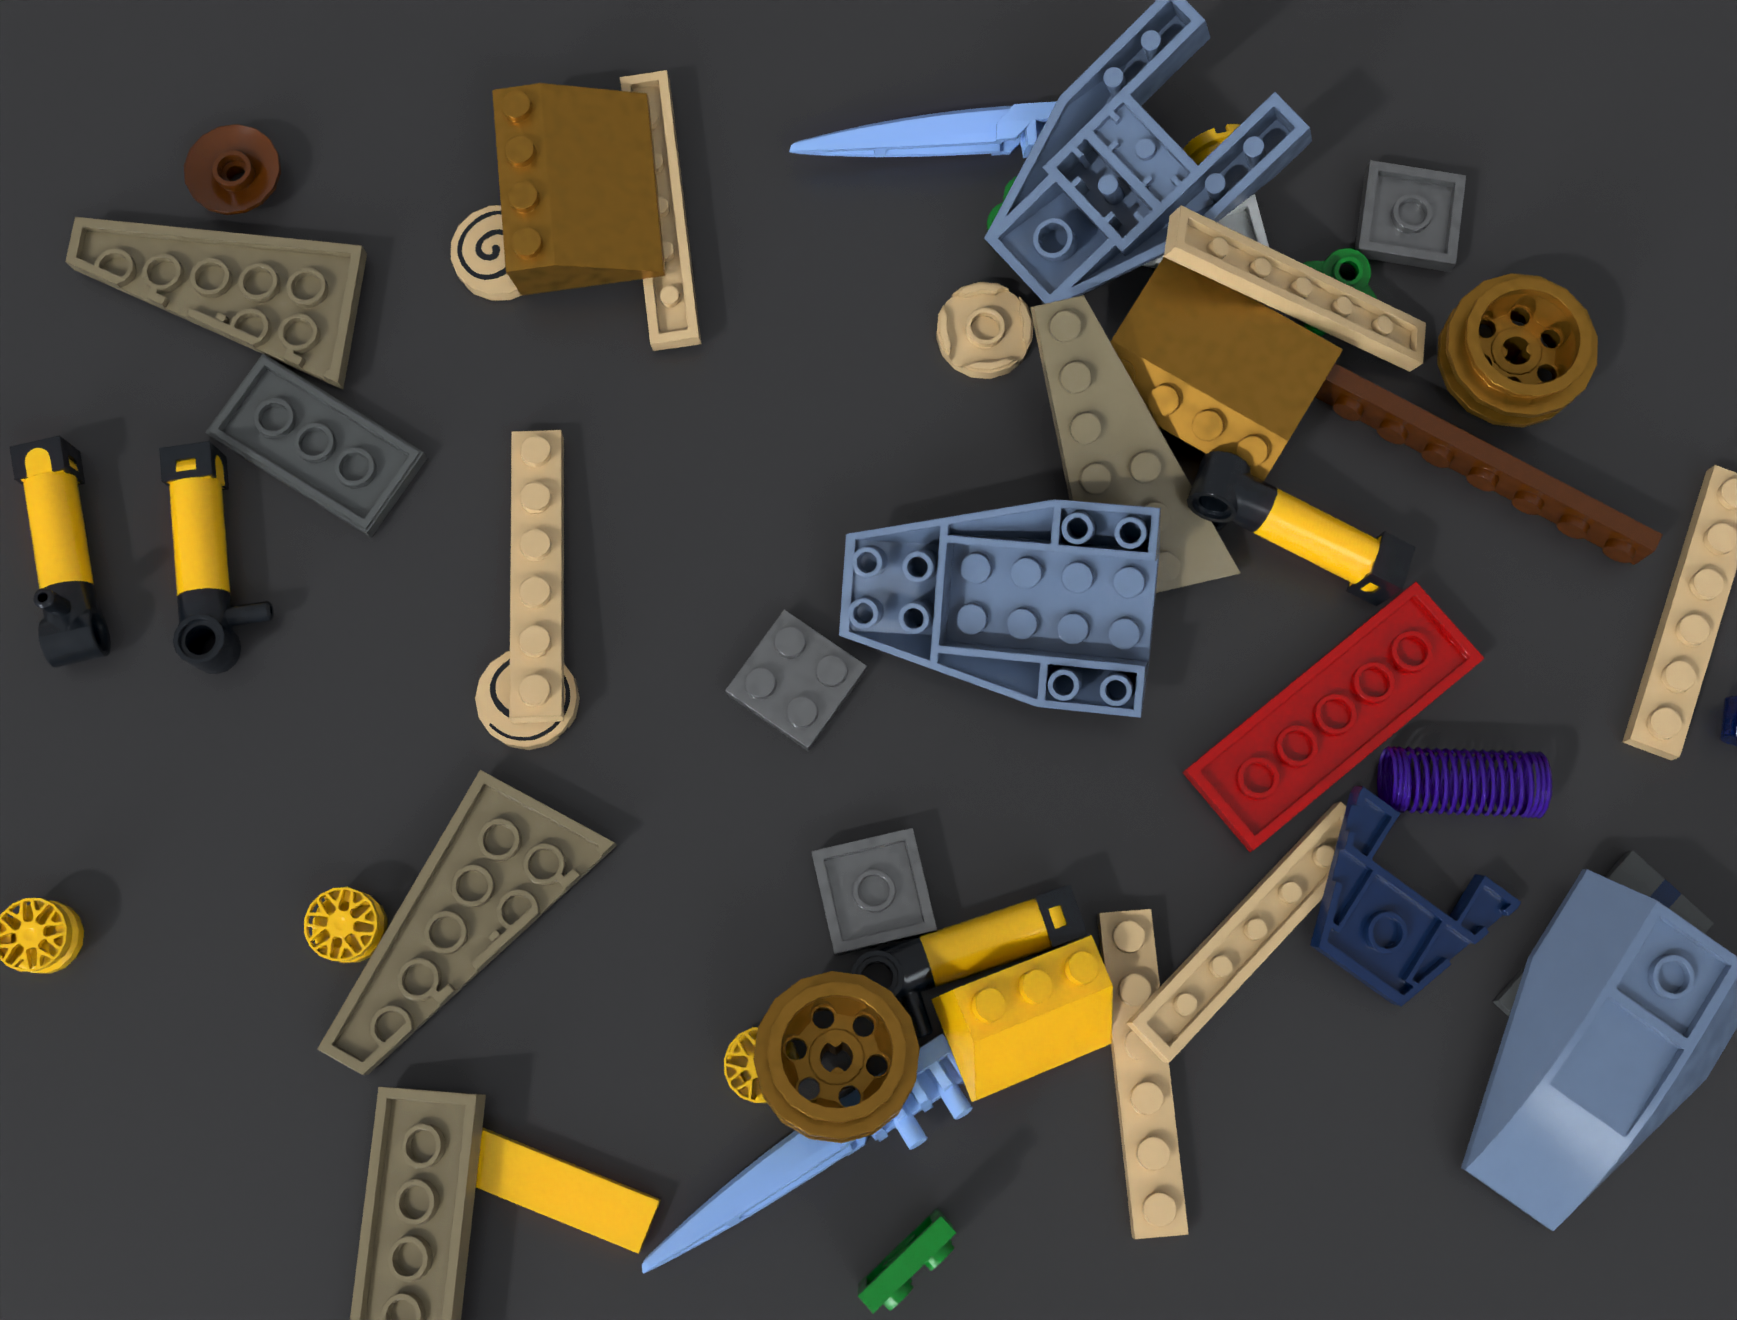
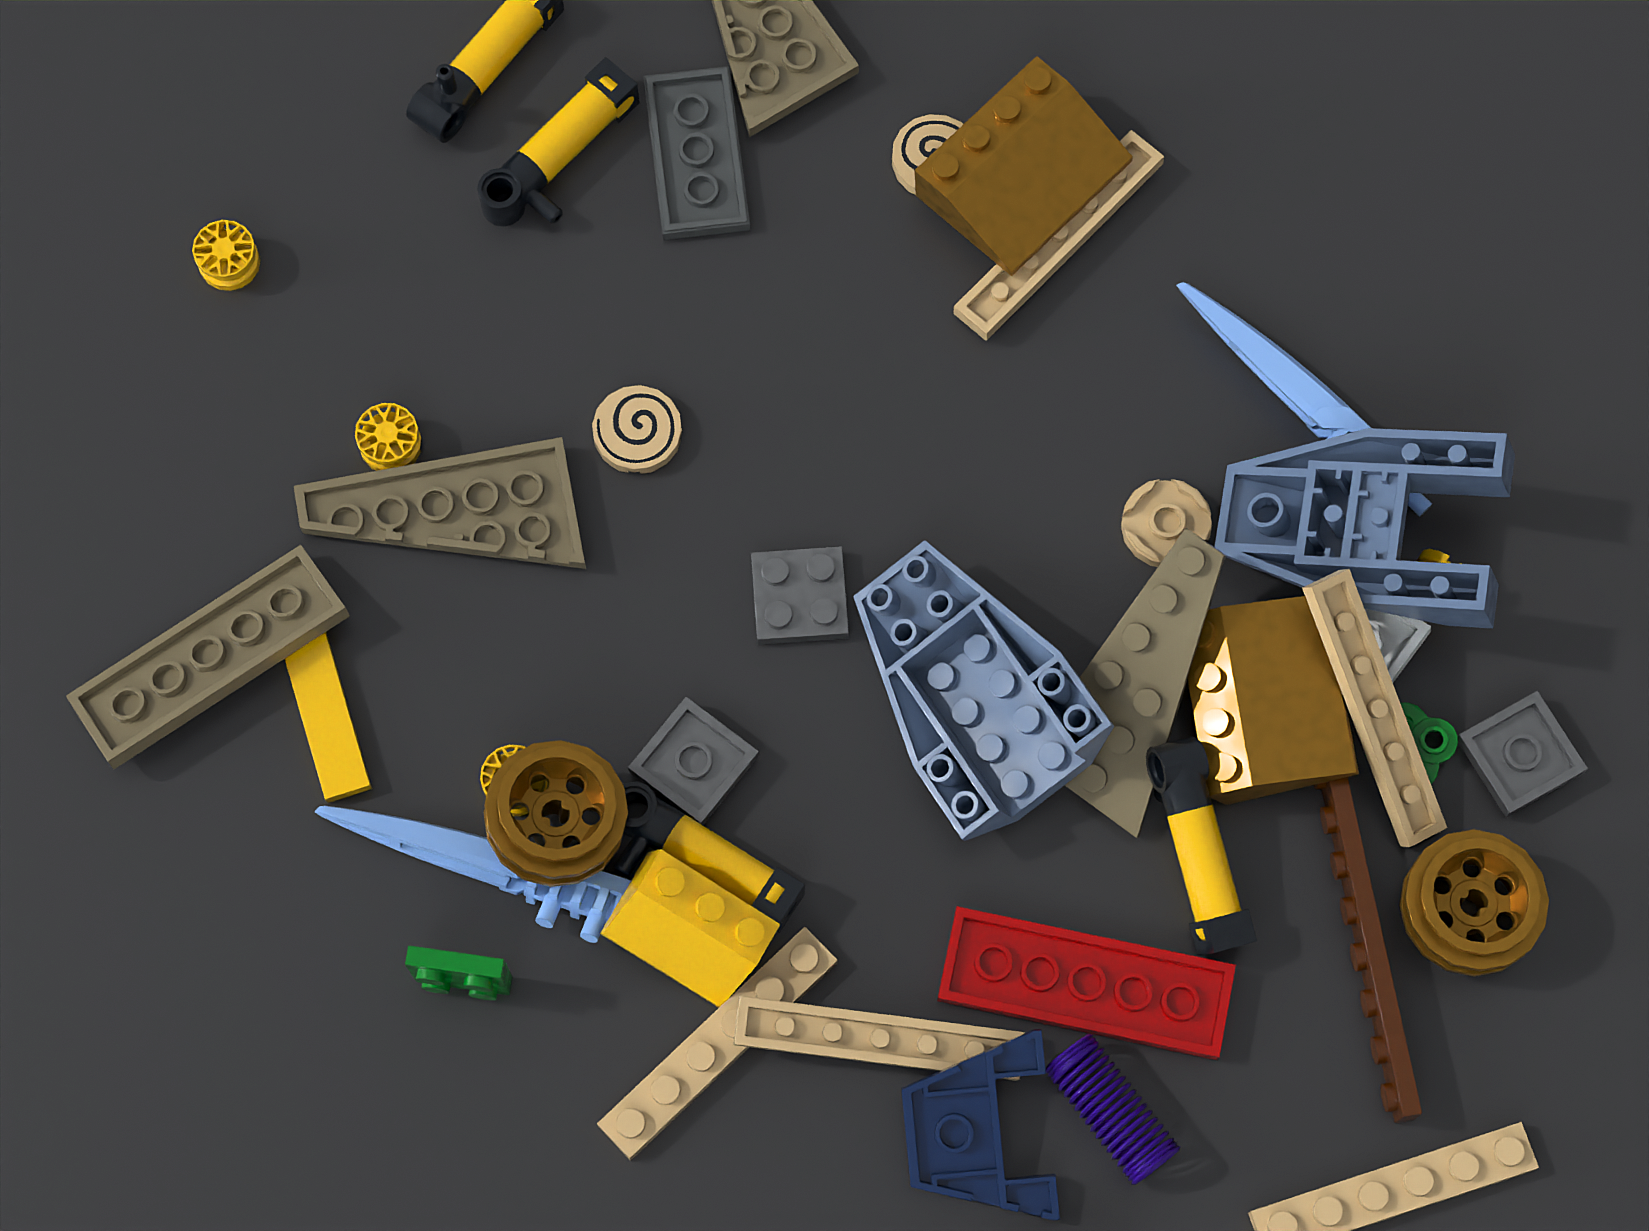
camera: 50 degrees right, 5 degrees down
tan plate [509,430,564,723] -> none

